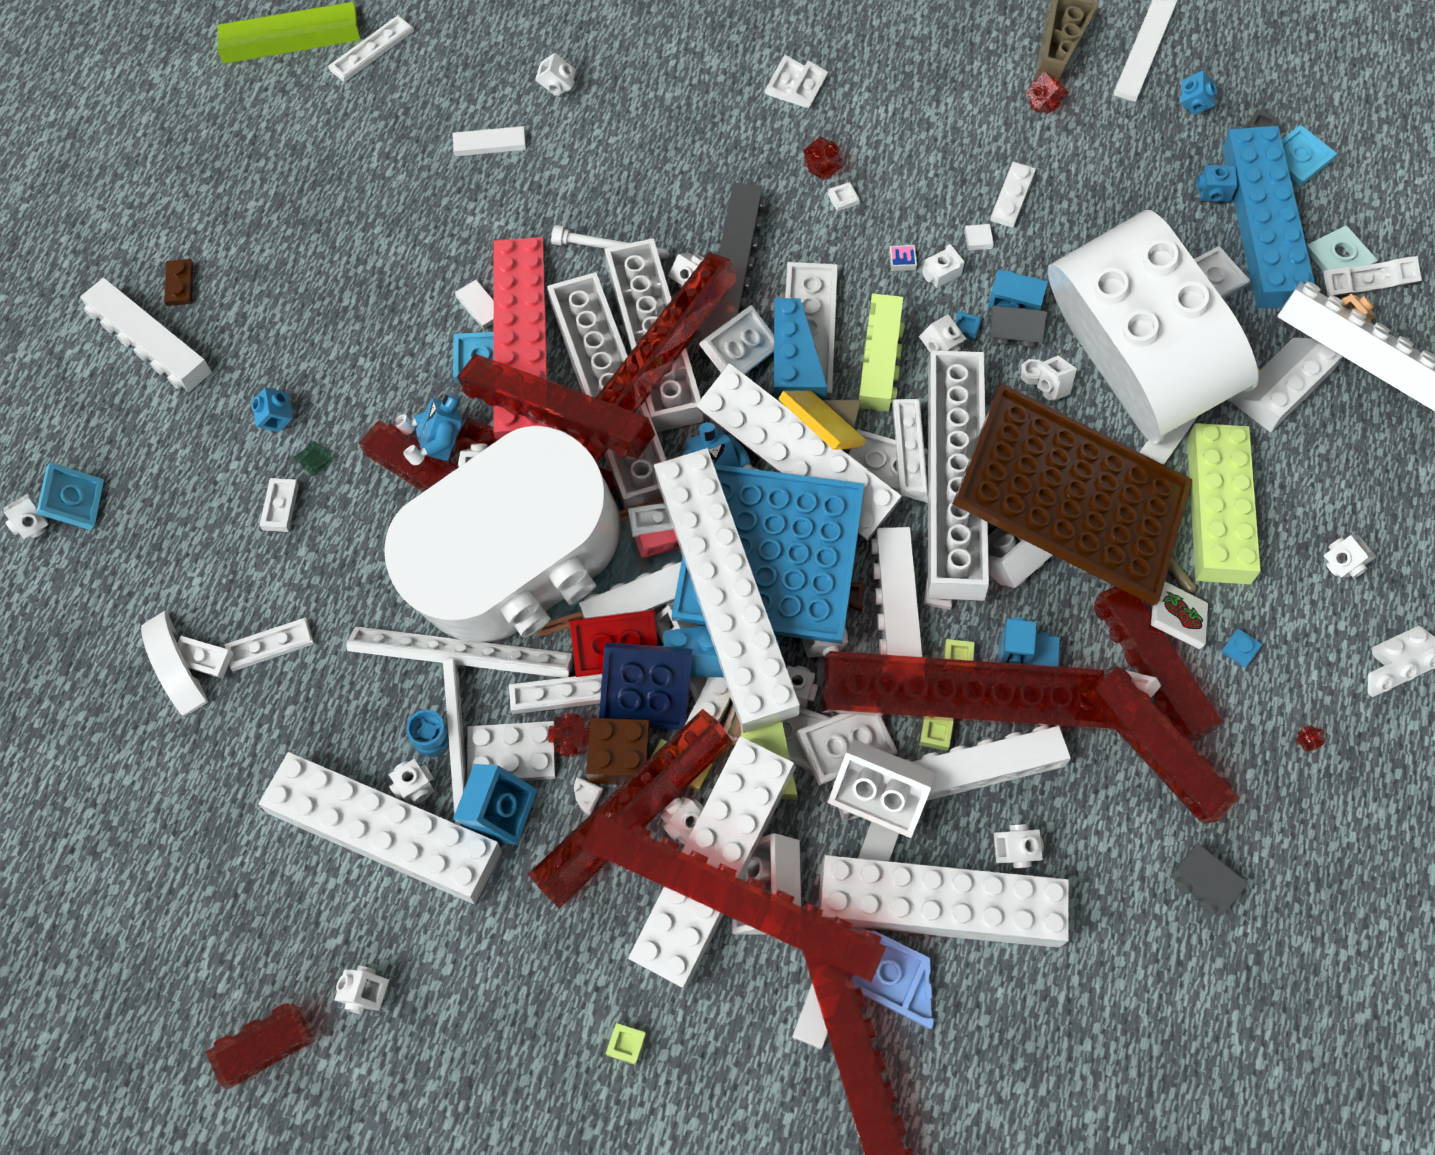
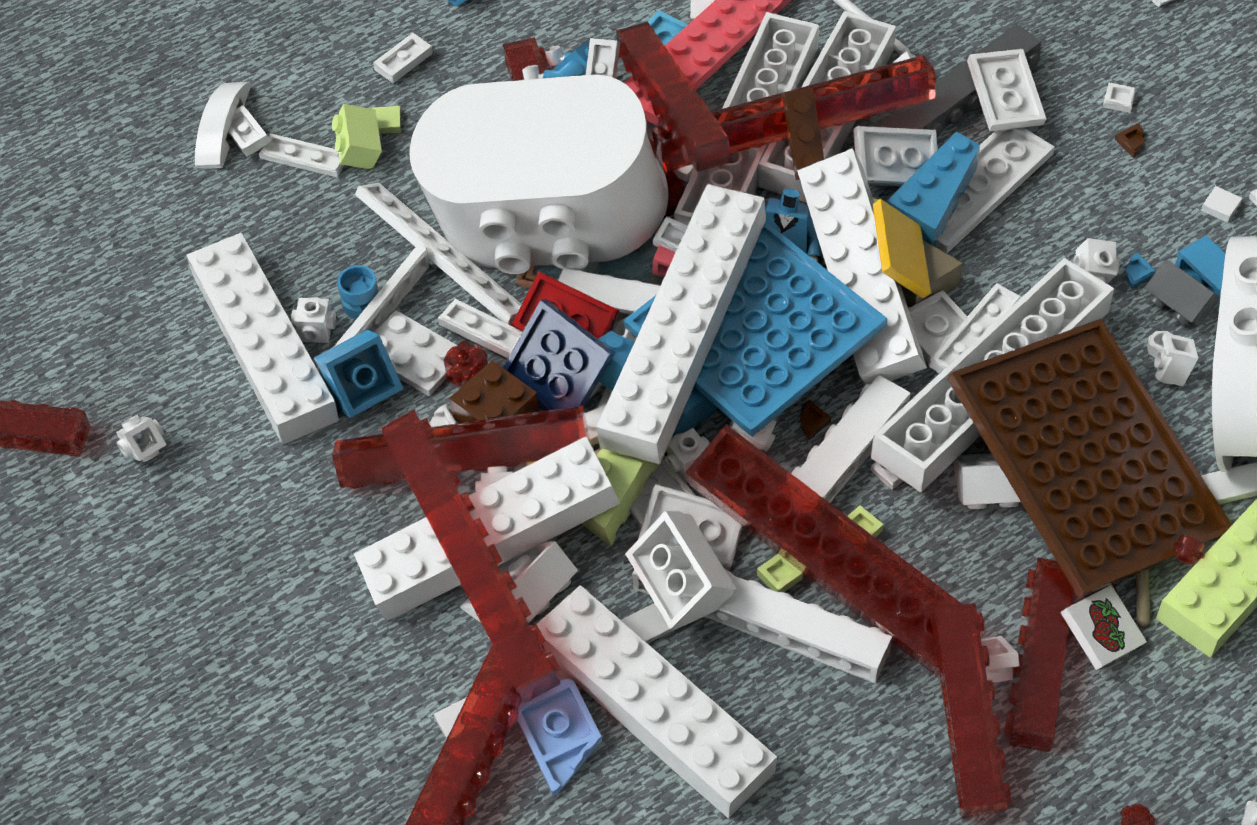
camera: 40 degrees right, 10 degrees down
clear green tile [294,441,333,477] -> none
yellowish green plate [606,1023,646,1065] -> none
clear red brick [803,136,843,180] -> none
yellowish green wedge [859,294,904,412] -> none
tile [889,245,917,271] -> none
white brick [922,244,964,288] -> none
white brick [993,824,1044,868] -> none
dark azure brick [997,617,1060,678] -> none
dark azure plate [1221,628,1262,668] -> none
none -> yellowish green brick [332,104,382,169]
none -> yellowish green tile [372,106,401,134]
none -> white plate [586,38,621,79]
none -> reddish brown plate [782,87,824,180]
none -> white plate [967,49,1046,132]
none -> reddish brown tile [1115,123,1144,157]
none -> clear red plate [1173,535,1205,564]

